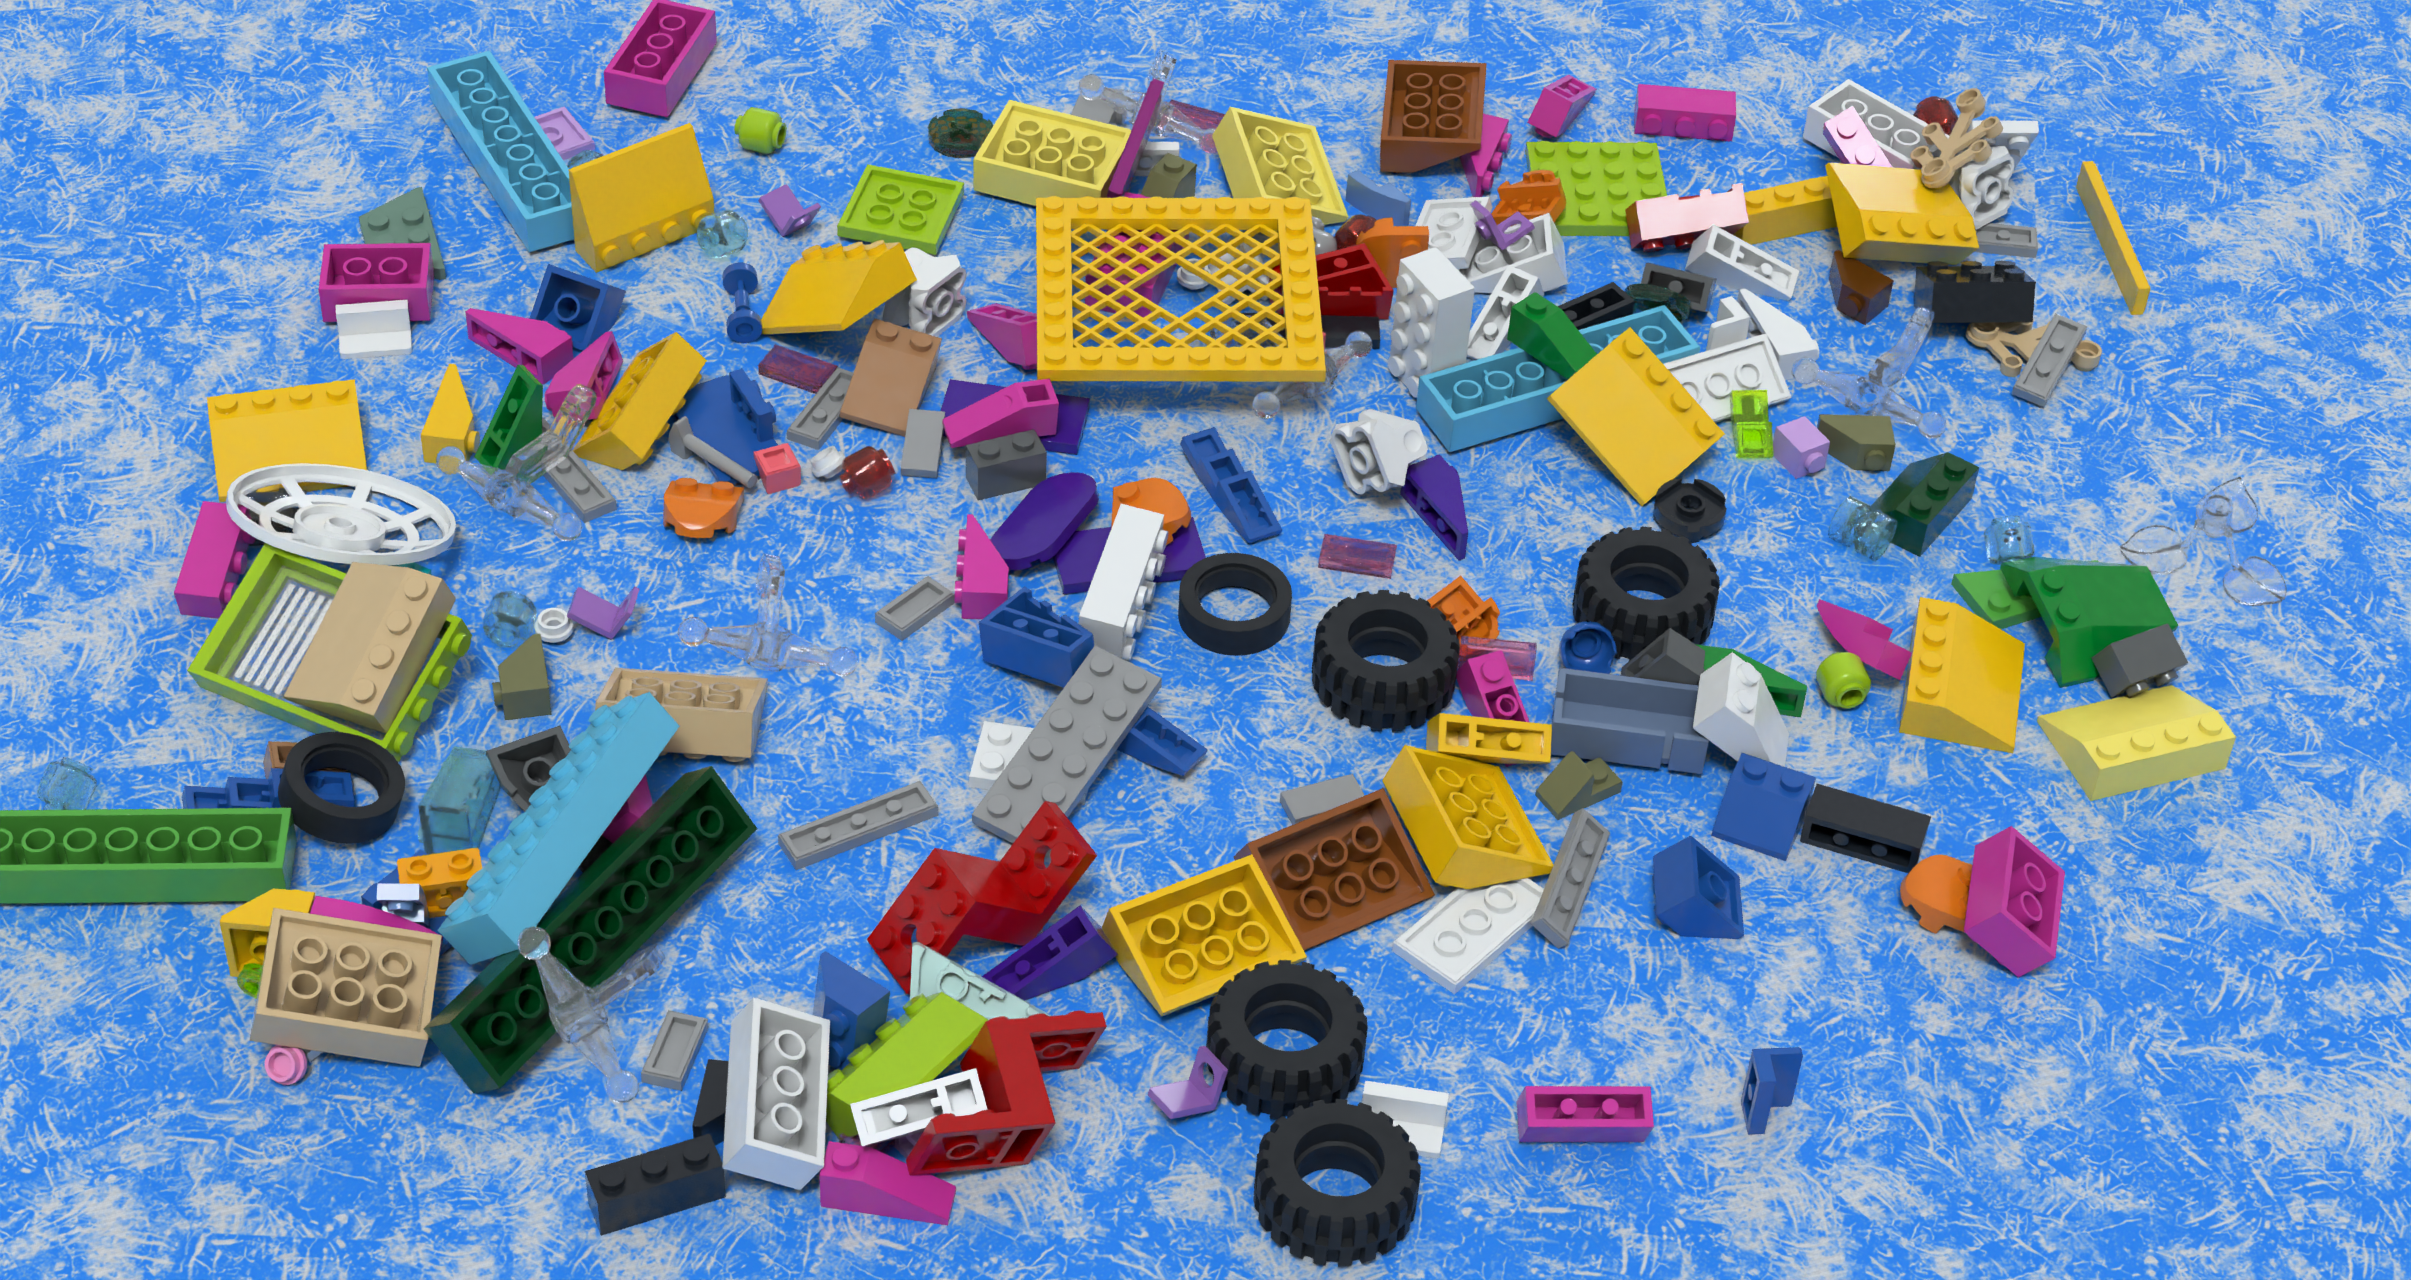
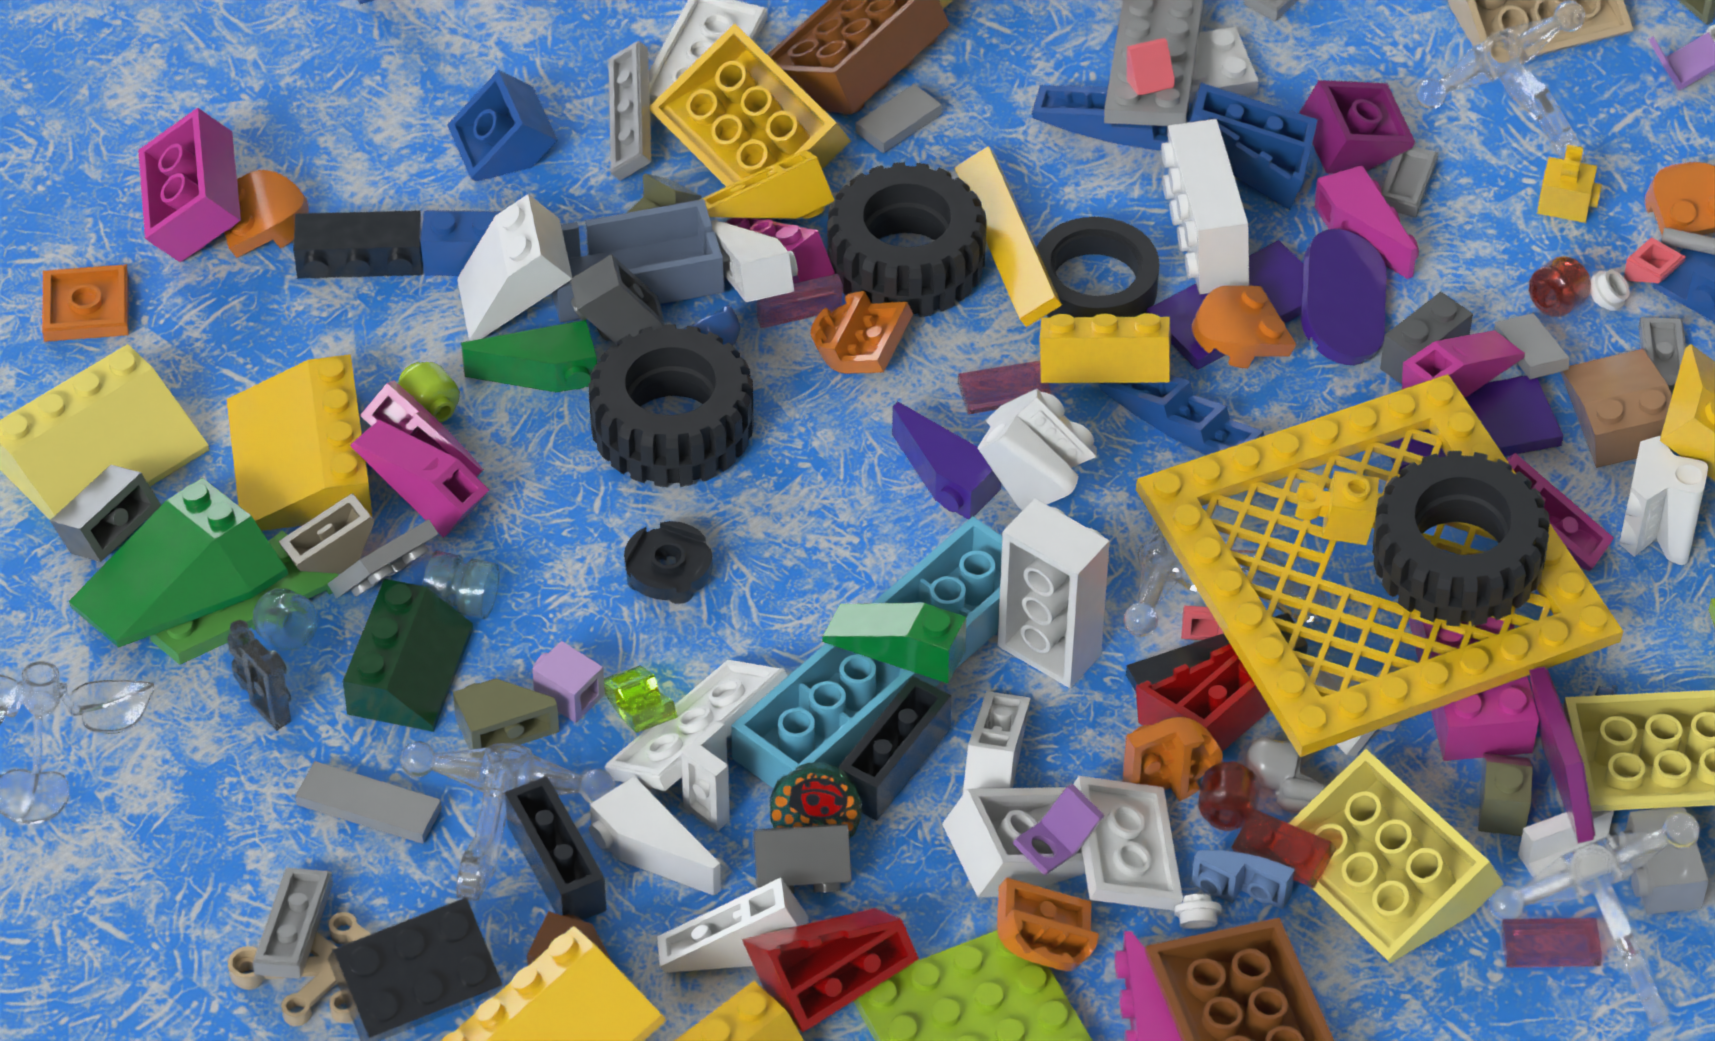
camera: 160 degrees right, 5 degrees up
yellow slope [1547,327,1725,506] -> none
none -> orange tile [42,264,129,342]
none -> clear smoke plate [227,620,291,731]
none -> dark tan slope [278,493,374,574]
none -> light grey tile [295,761,442,844]
none -> light grey plate [328,519,438,599]
none -> dark pink slope [350,420,489,538]
none -> black brick [504,776,607,920]
none -> white slope [711,220,798,302]
none -> yellow tile [954,146,1062,327]
none -> yellow slope [1040,313,1171,383]
none -> coral slope [1127,38,1175,95]
none -> white plate [1174,894,1222,929]
none -> clear red plate [1231,808,1336,888]
none -> yellow brick [1295,471,1379,545]
none -> magenta slope [1298,80,1416,173]
none -> black tyre [1372,451,1550,626]
none -> yellow brick [1537,144,1602,223]

